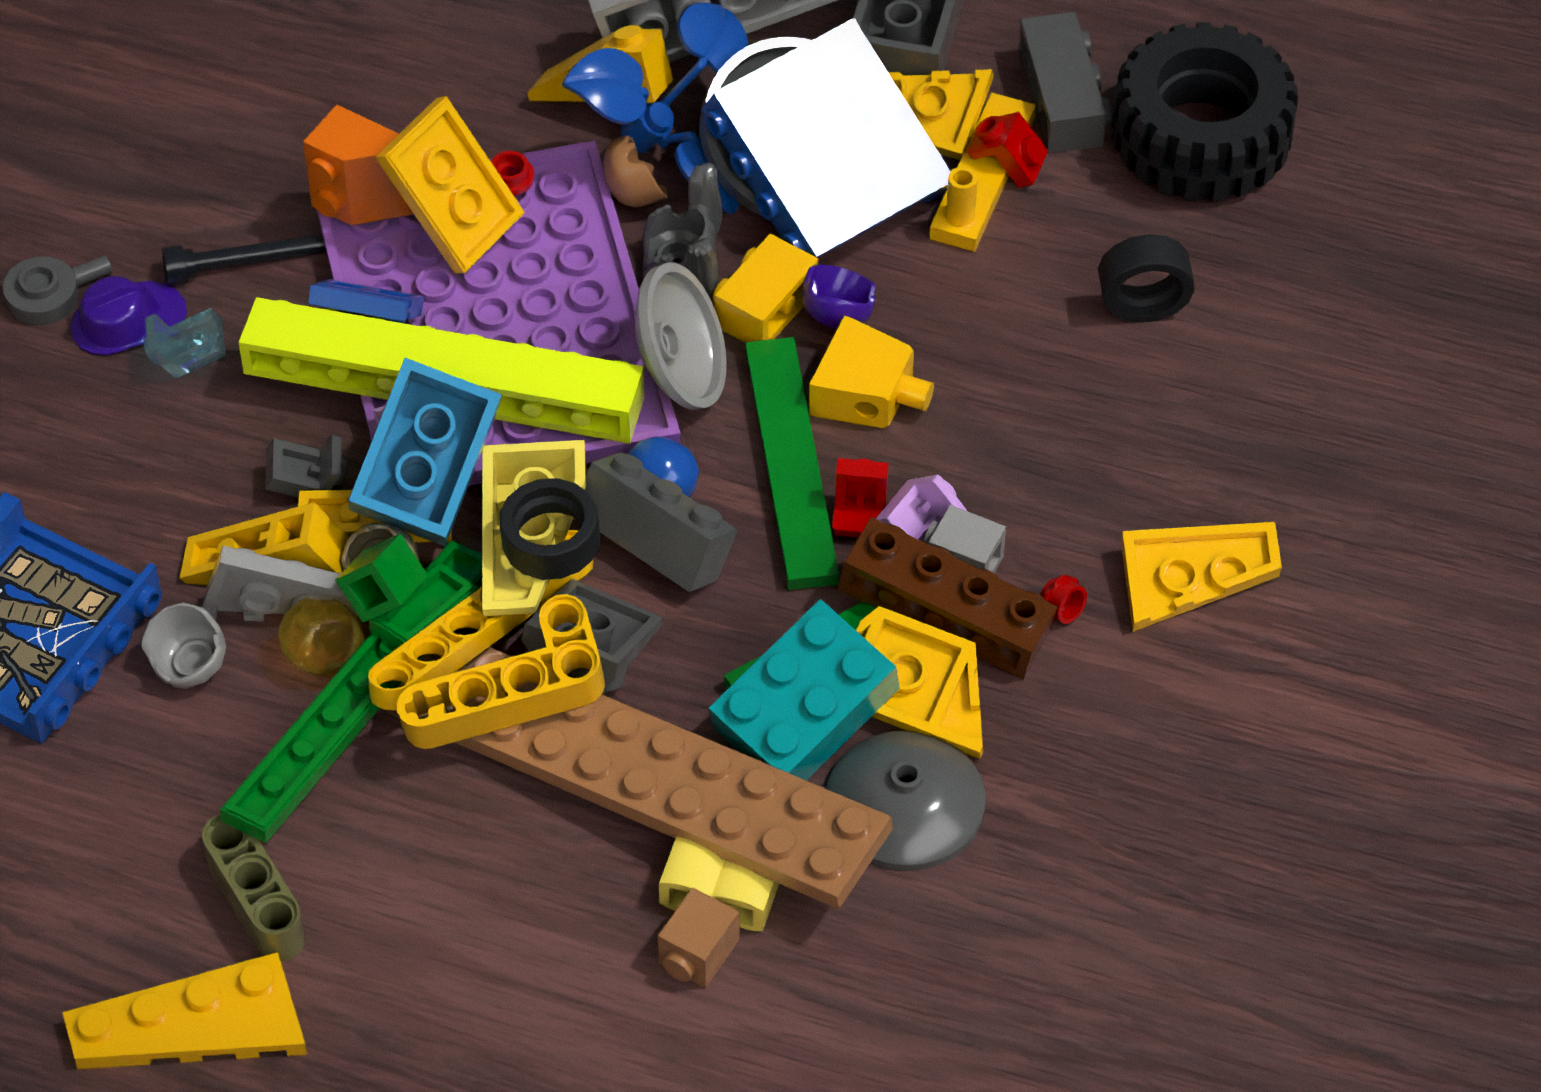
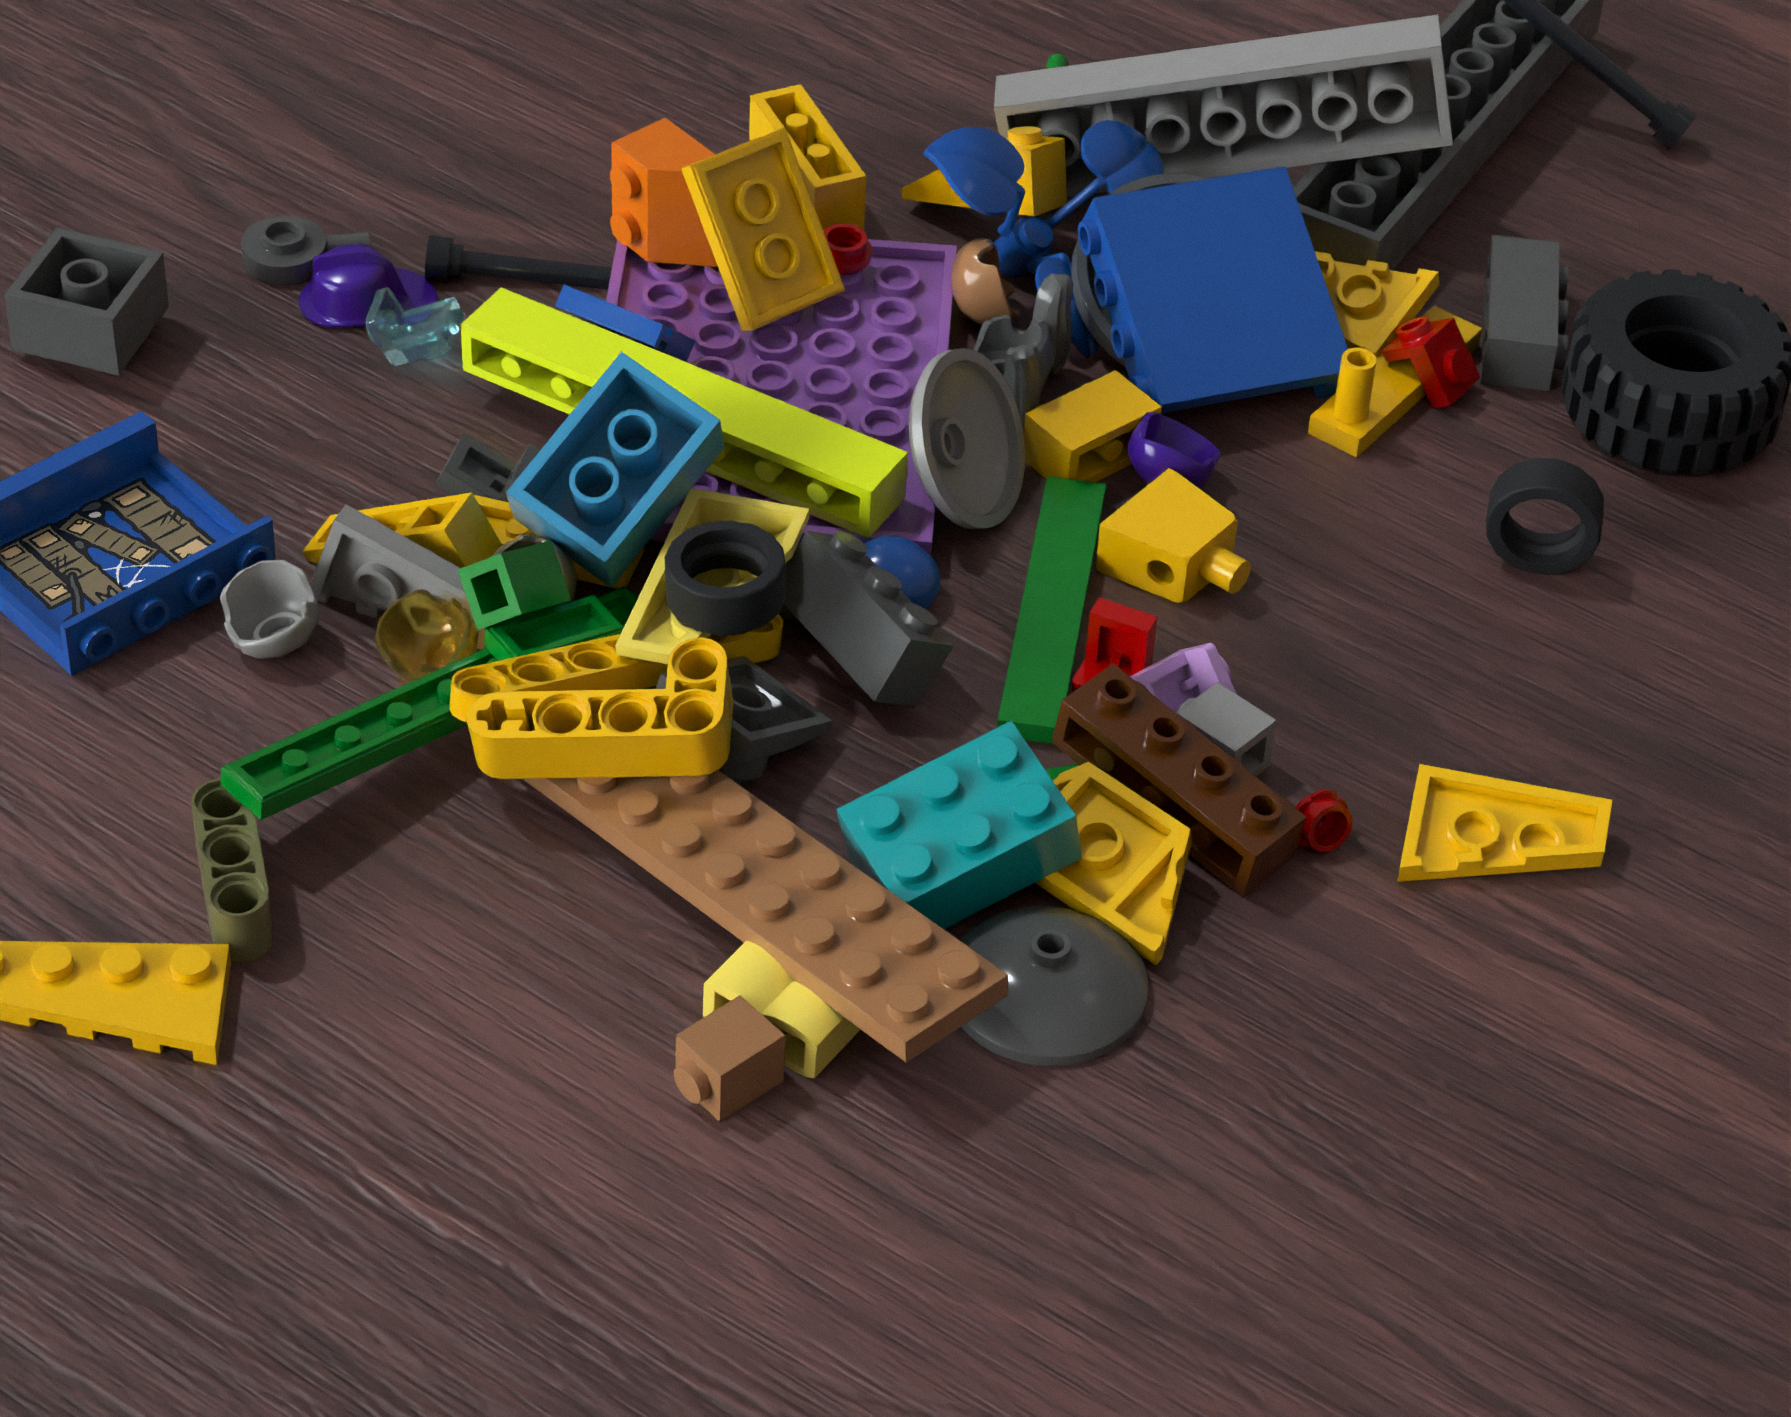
camera: 15 degrees right, 10 degrees down
none -> yellow brick [749,84,867,231]

